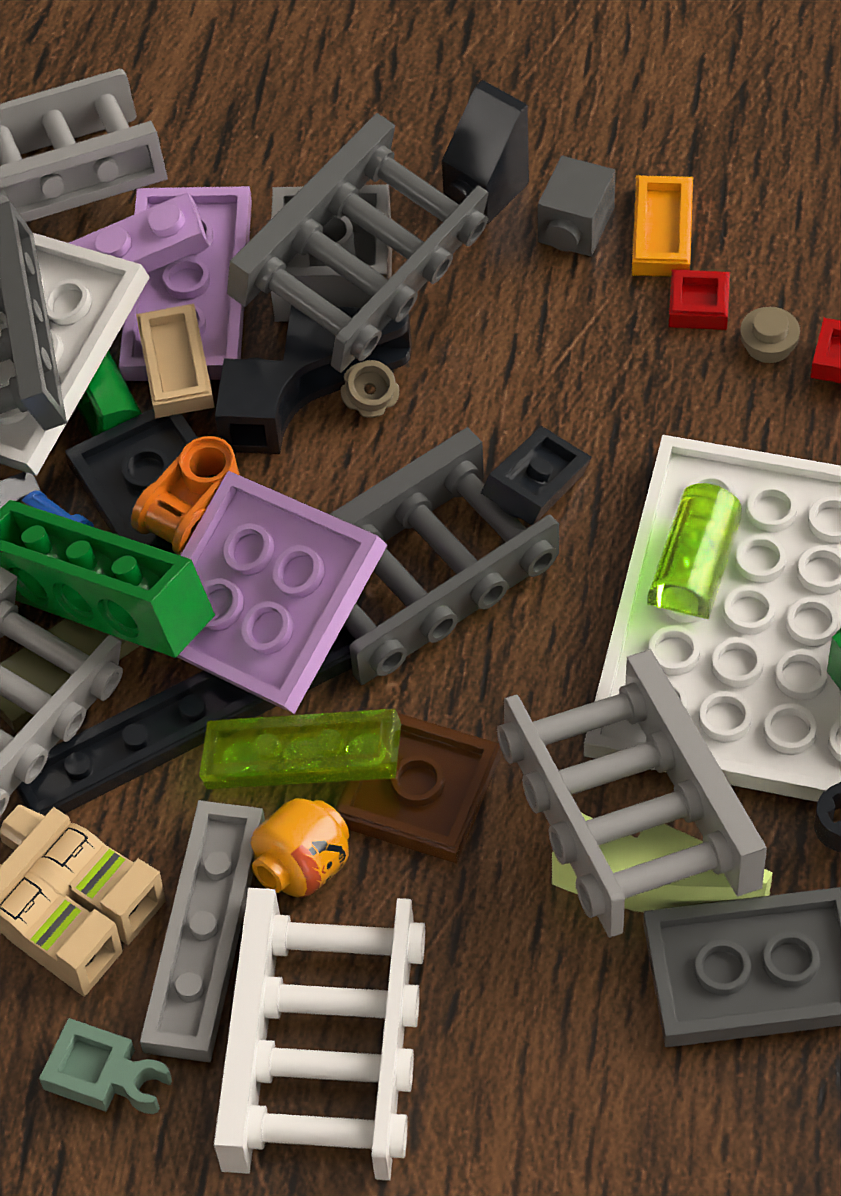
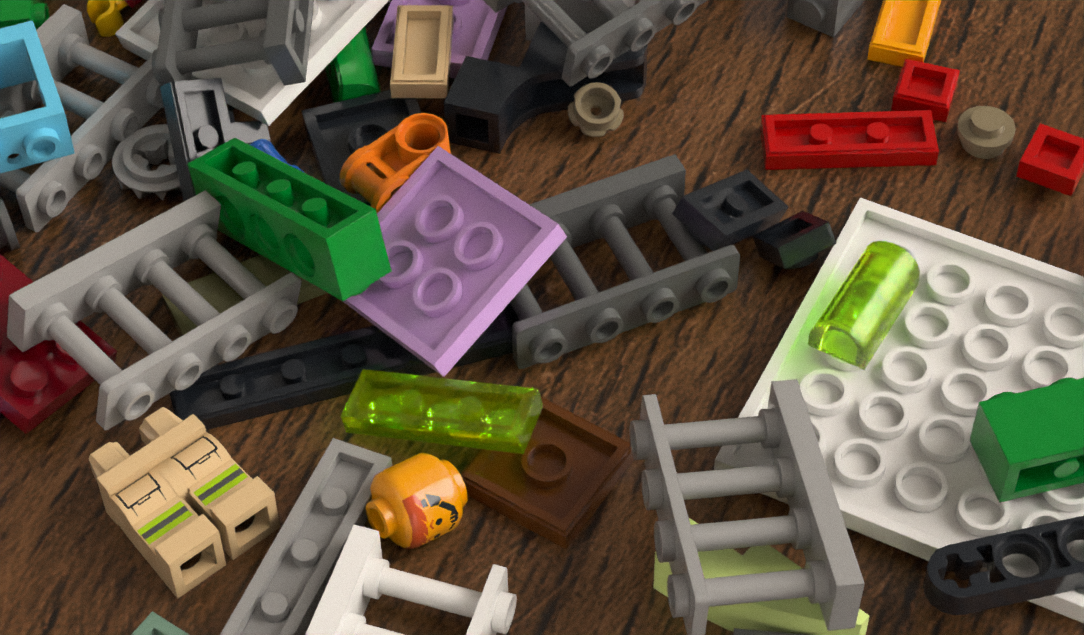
camera: 10 degrees right, 5 degrees down
none -> black plate [752,211,836,269]
none -> red tile [760,110,939,170]

